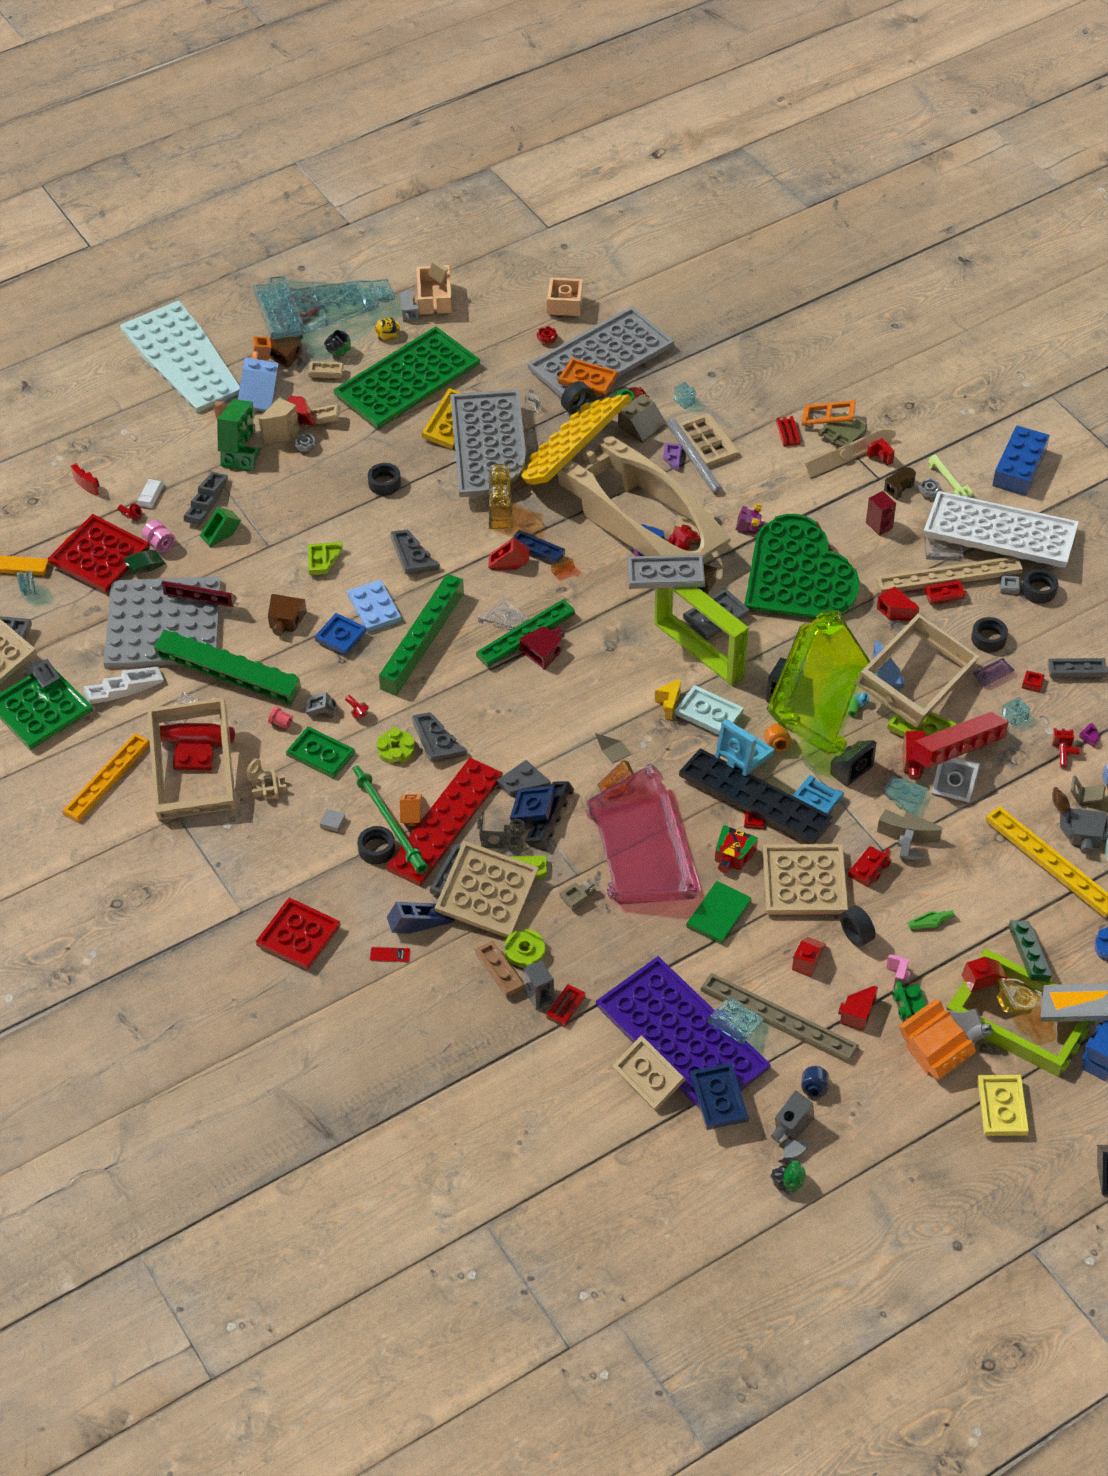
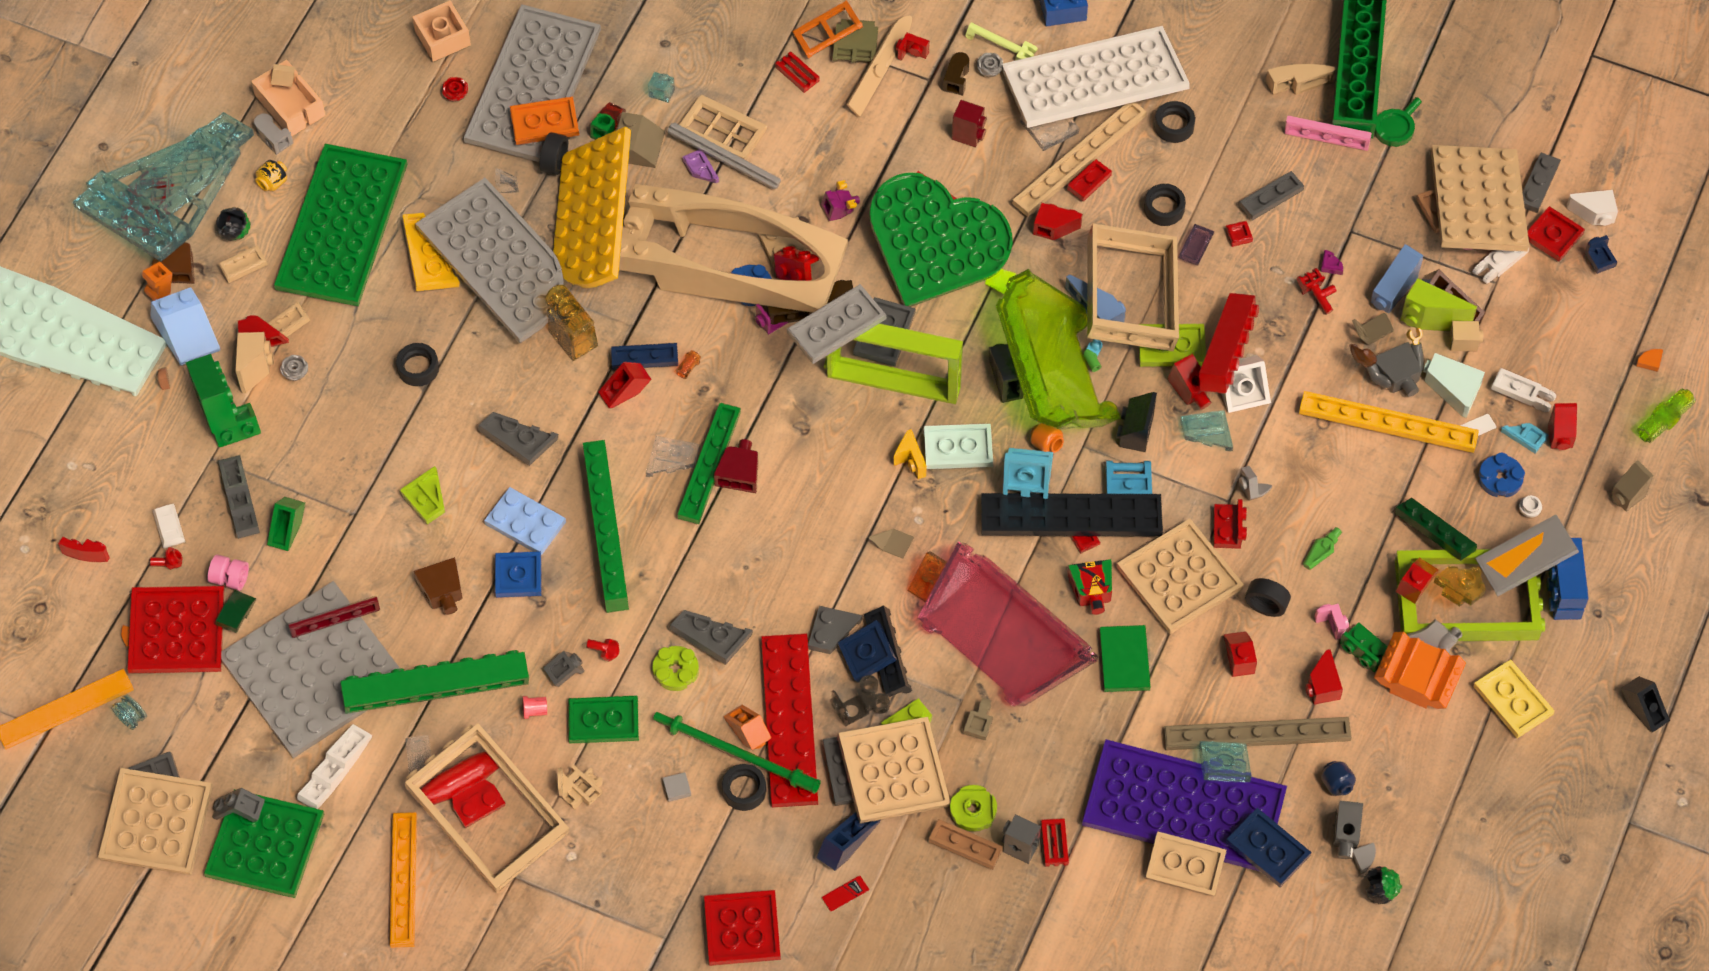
camera: 35 degrees left, 10 degrees up
dark tan slope [877,809,943,842] -> none
light grey tile [1000,575,1020,595] -> none
clear light blue plate [1002,697,1030,726] -> none

